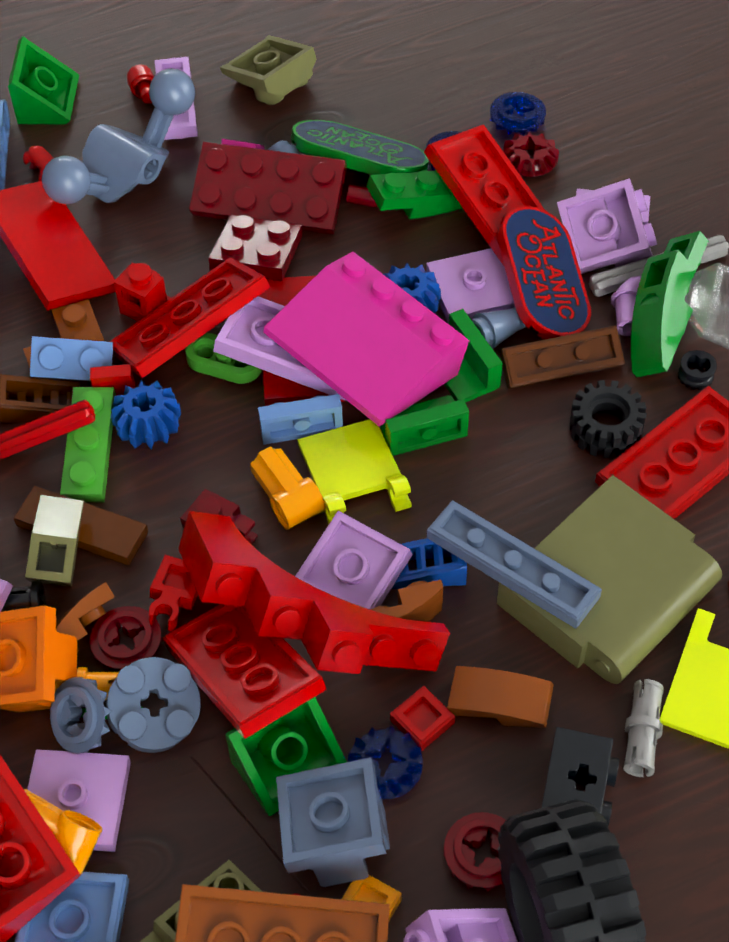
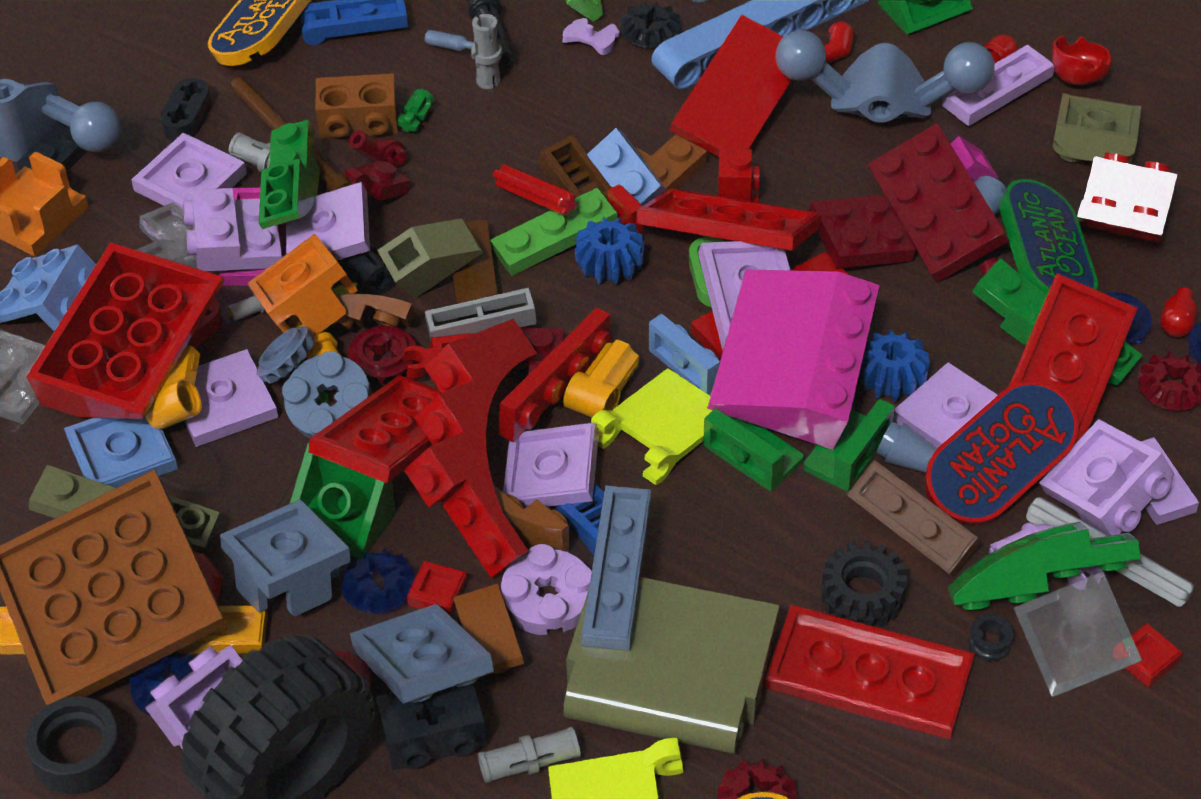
camera: 60 degrees right, 5 degrees down
none -> sand blue plate [350,604,494,704]
none -> light grey piece [425,288,537,341]
none -> red plate [499,307,612,442]
none -> lavender plate [501,544,592,635]
none -> red hair [1052,35,1112,86]
none -> bracket [1078,152,1177,243]
none -> red cylinder [1160,287,1198,338]

